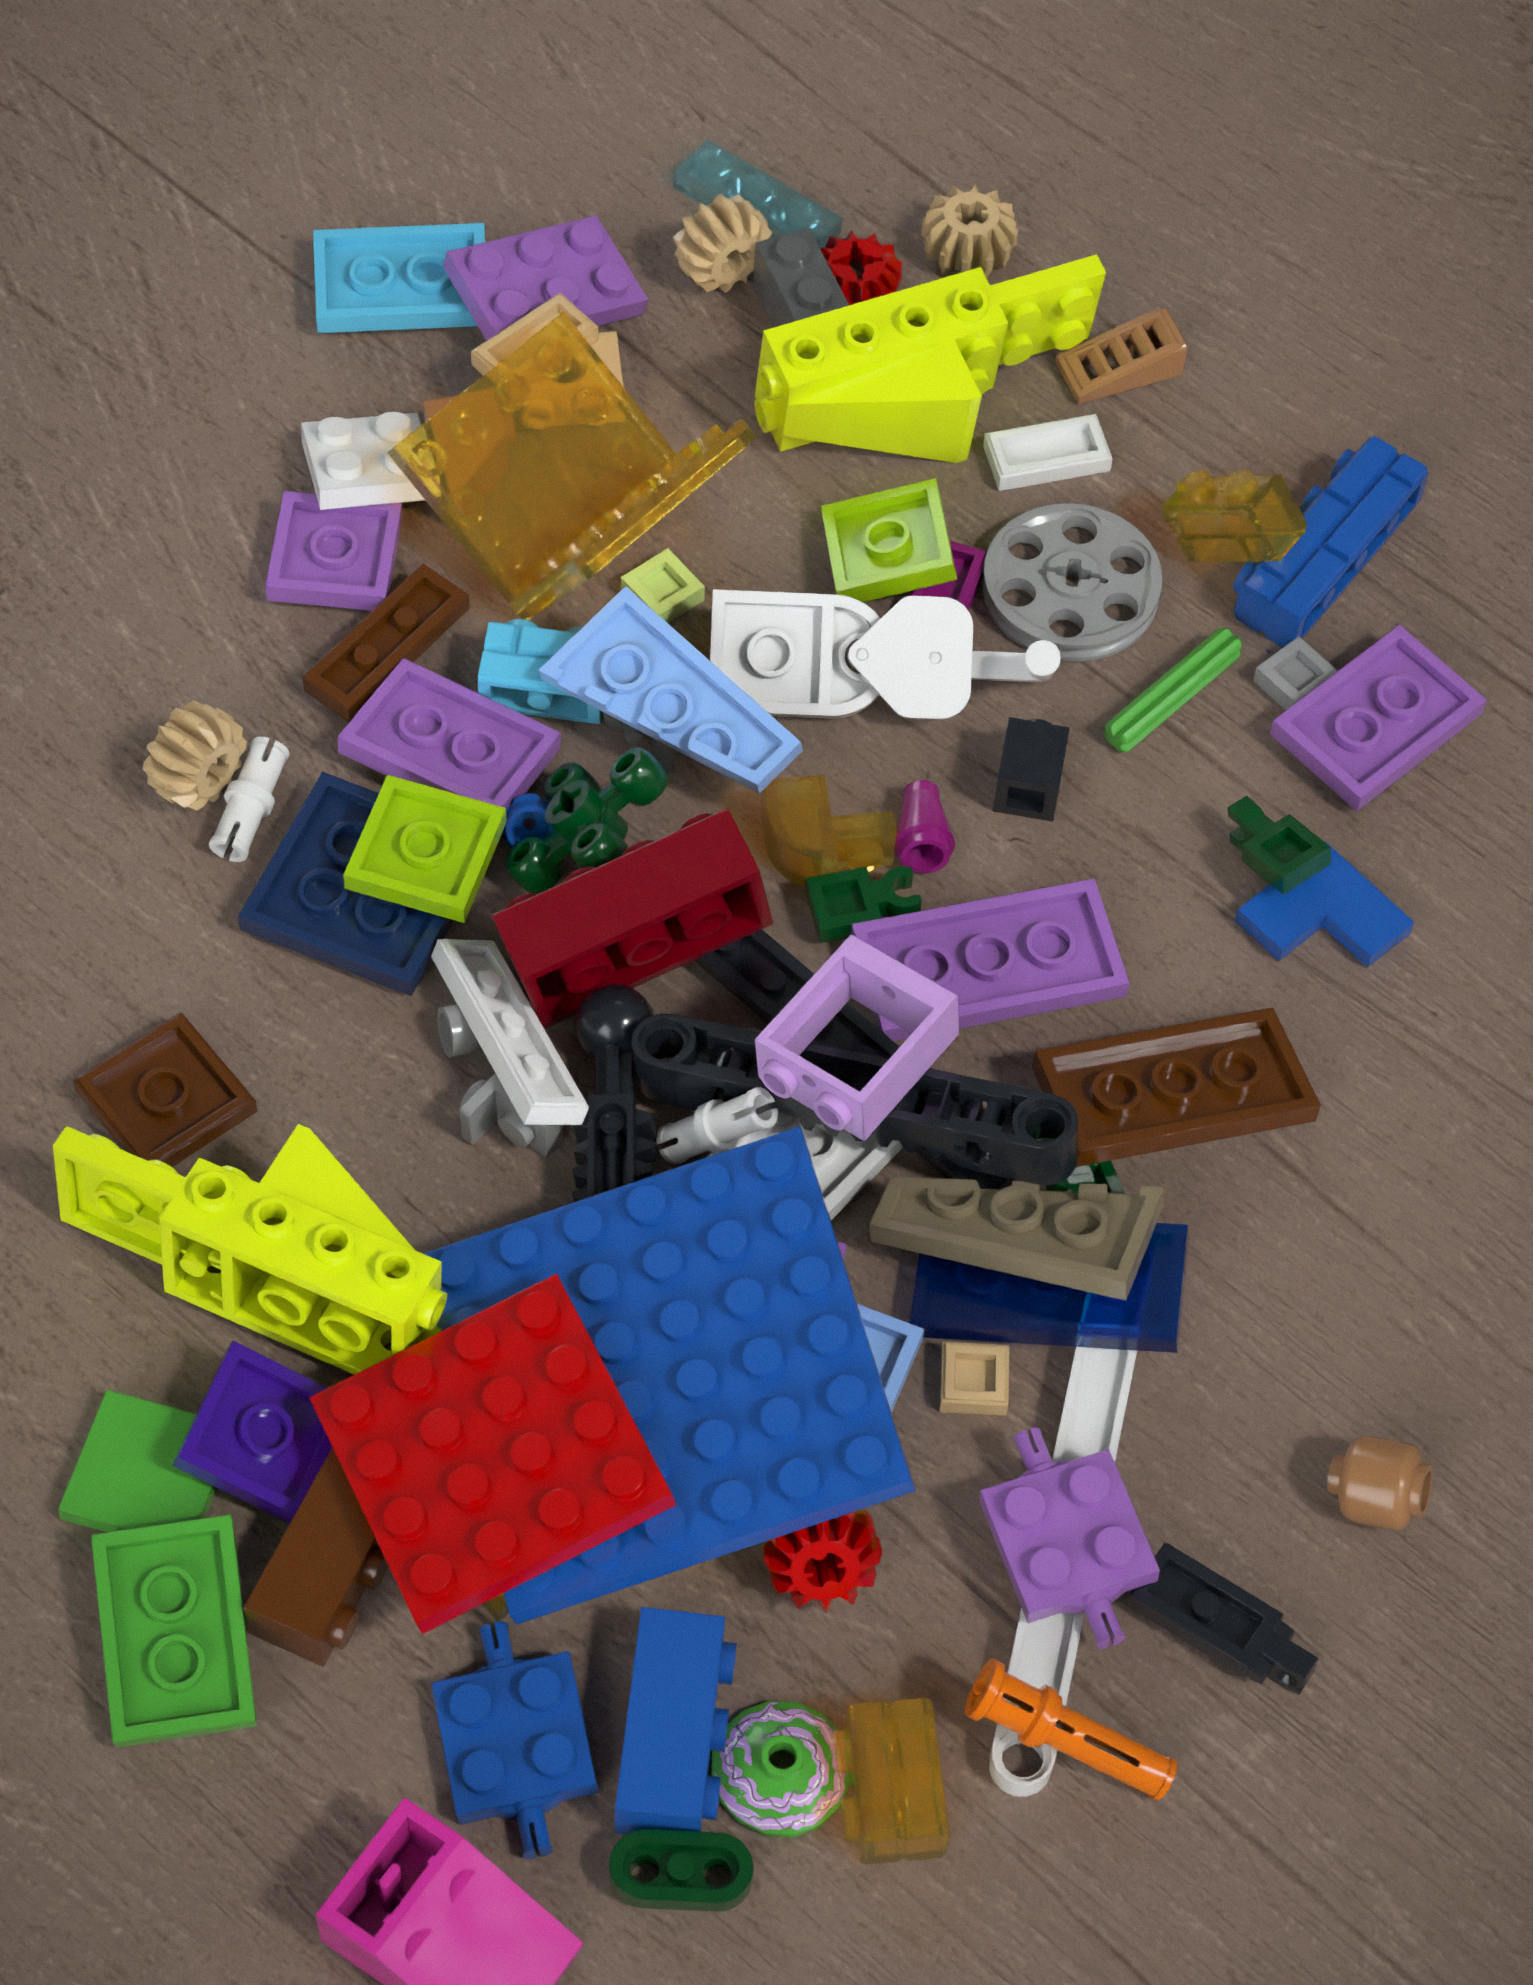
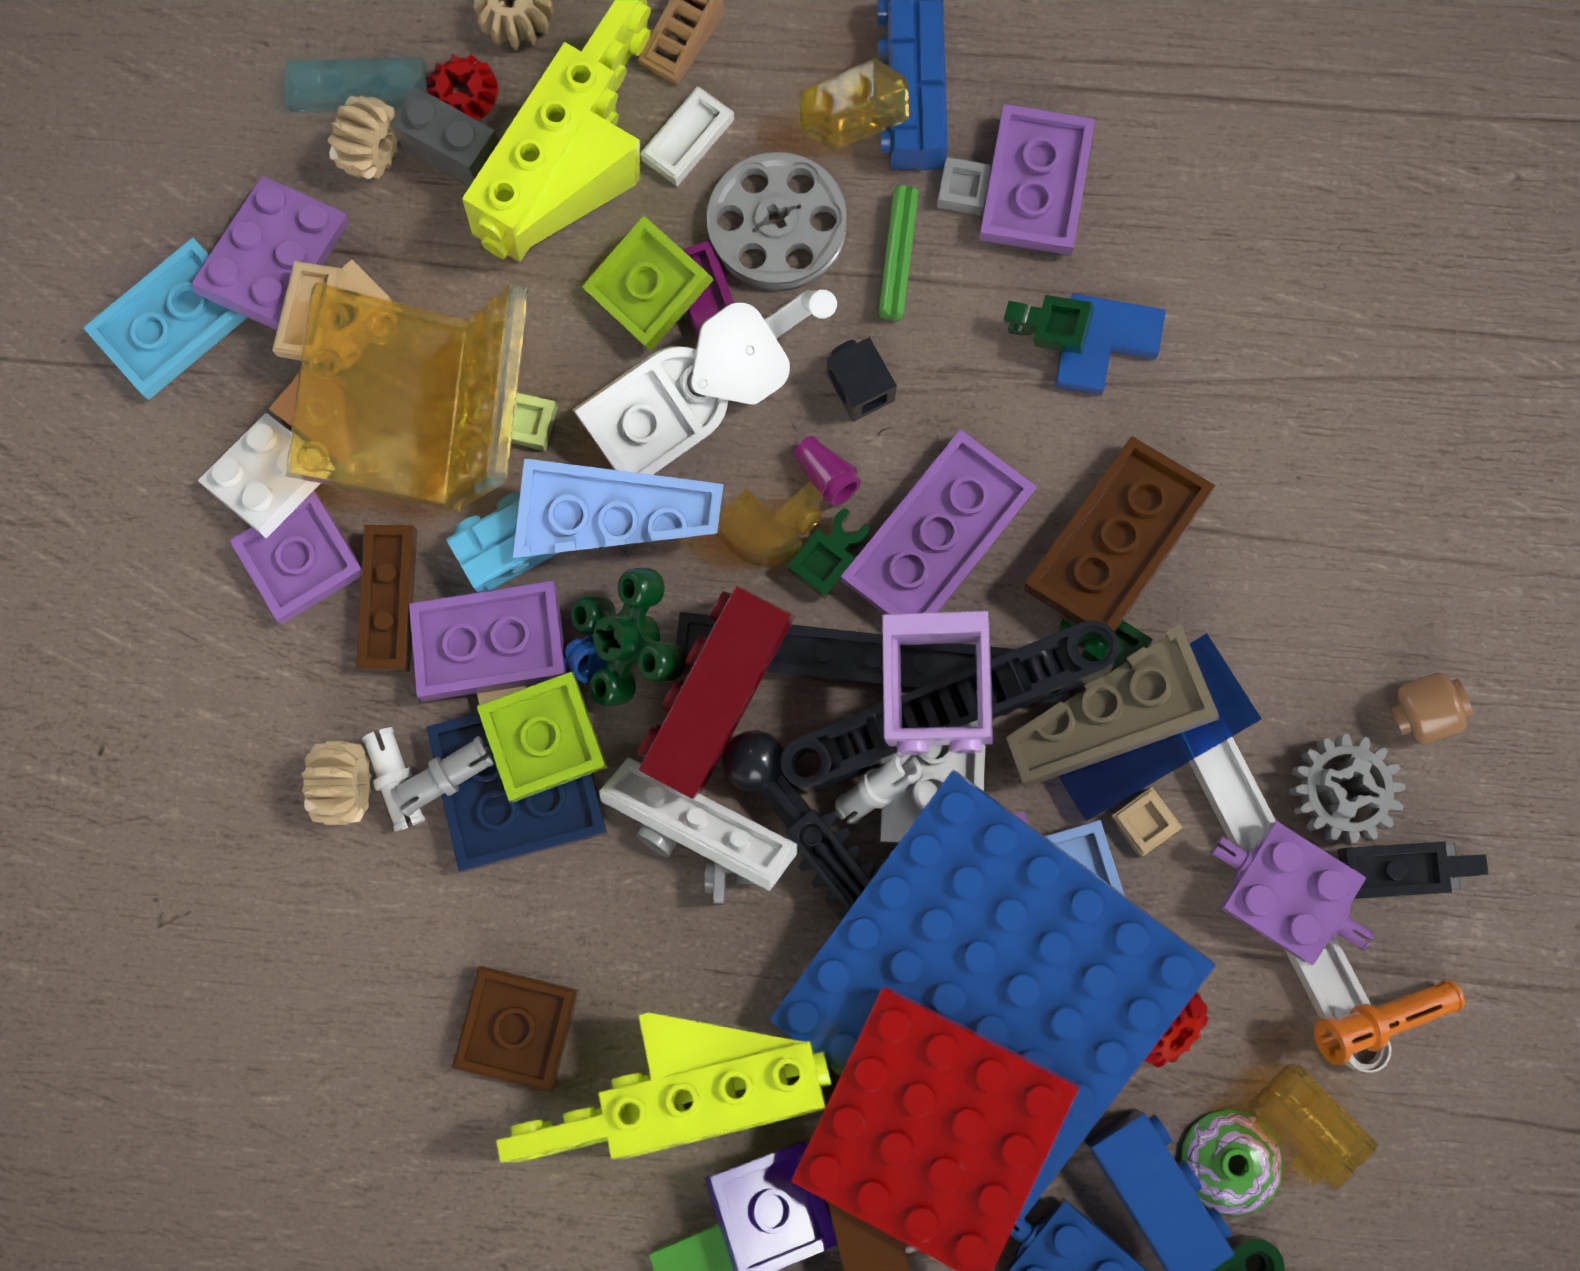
camera: 30 degrees left, 20 degrees up
none -> light grey pin [391,736,496,817]
none -> light grey gear [1289,734,1406,845]

